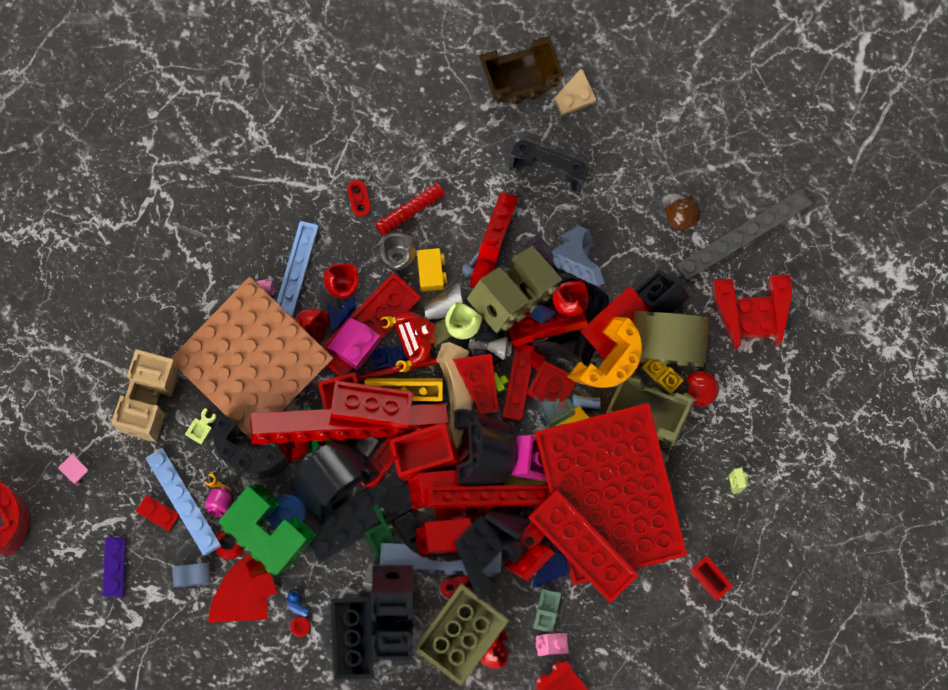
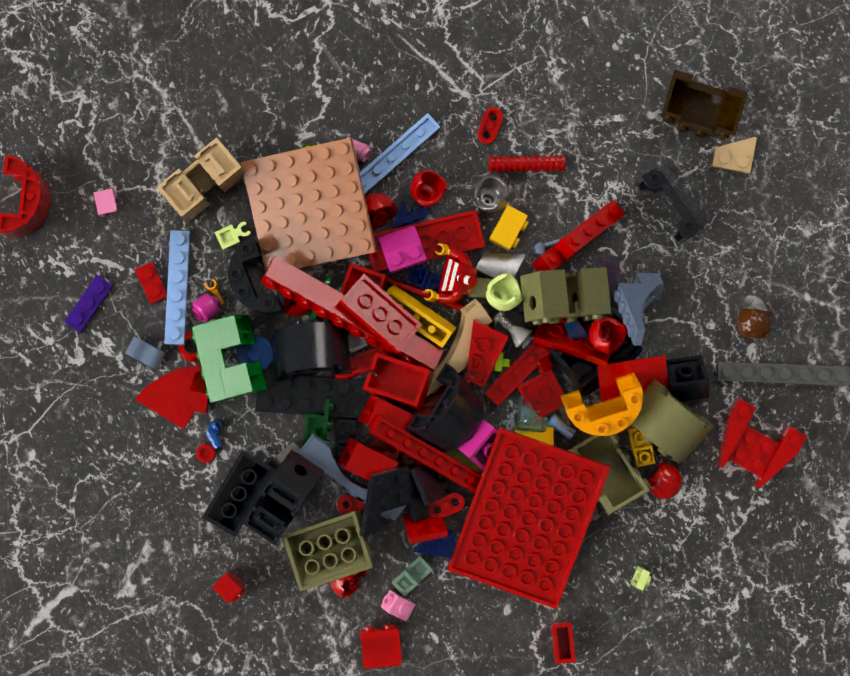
camera: 30 degrees right, 10 degrees up
red plate [528,489,639,603] -> none

